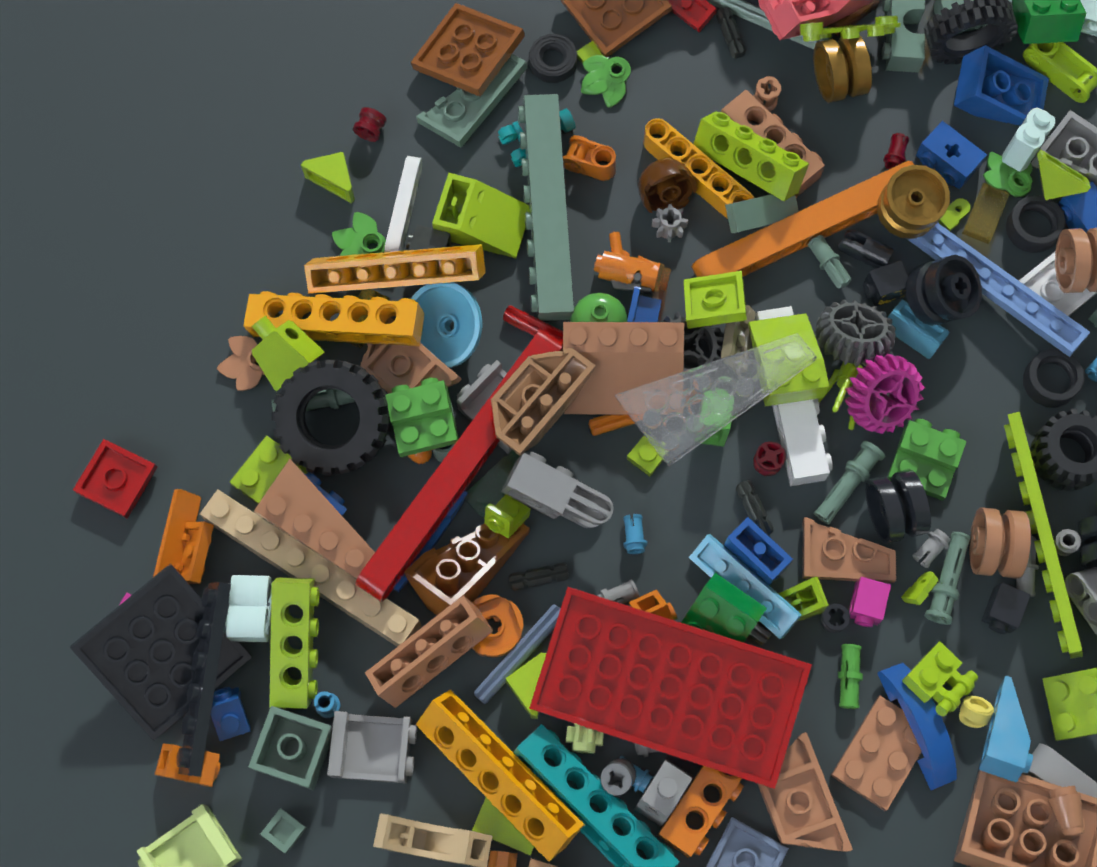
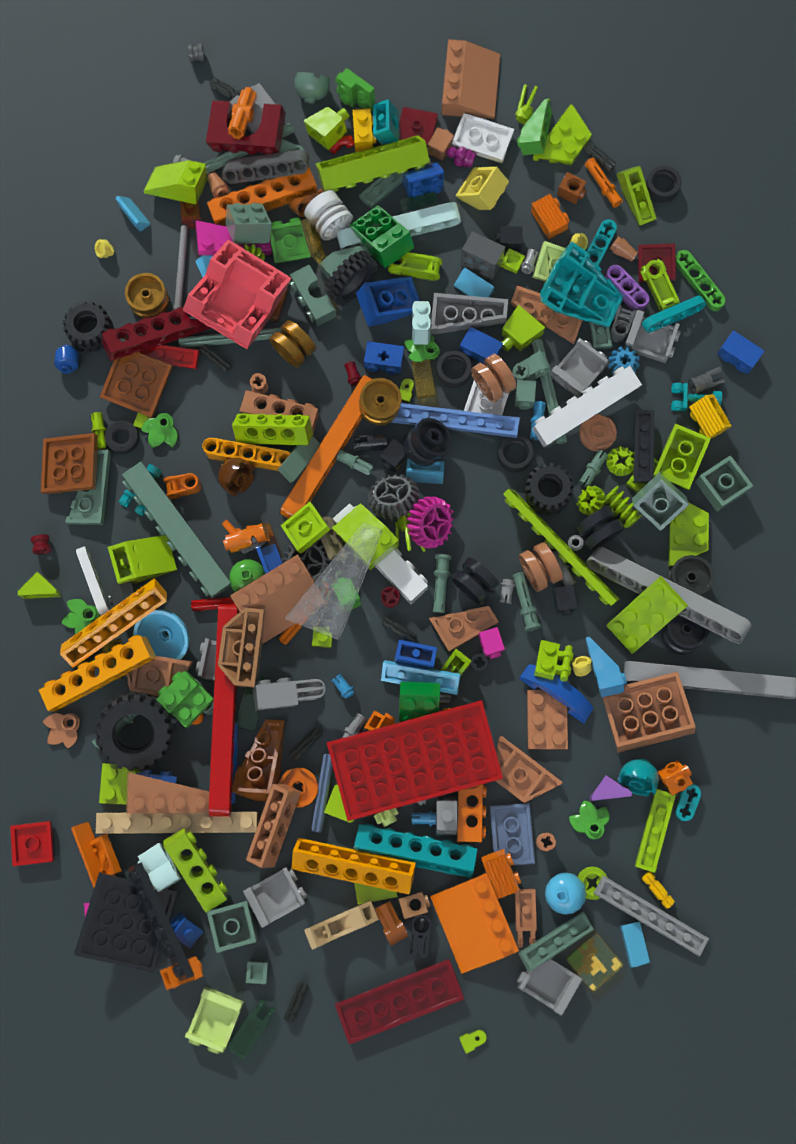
camera: 30 degrees left, 5 degrees up
lime torso [252,316,325,392] -> none
dark azure pin [314,691,340,718] -> none
lime bracket [484,494,531,539] -> none
dark grey wheel [601,758,637,795] -> none
light grey gear [652,204,688,242] -> none
lime plant [800,15,901,41] -> none
bright green pin [838,644,863,709] -> none
bright green plate [887,419,966,501] -> none
lime piece [901,571,938,605] -> none
lime slope [1037,149,1091,200] -> none
nougat cone [1048,786,1084,836] -> none
none -> lime axle [91,412,106,450]

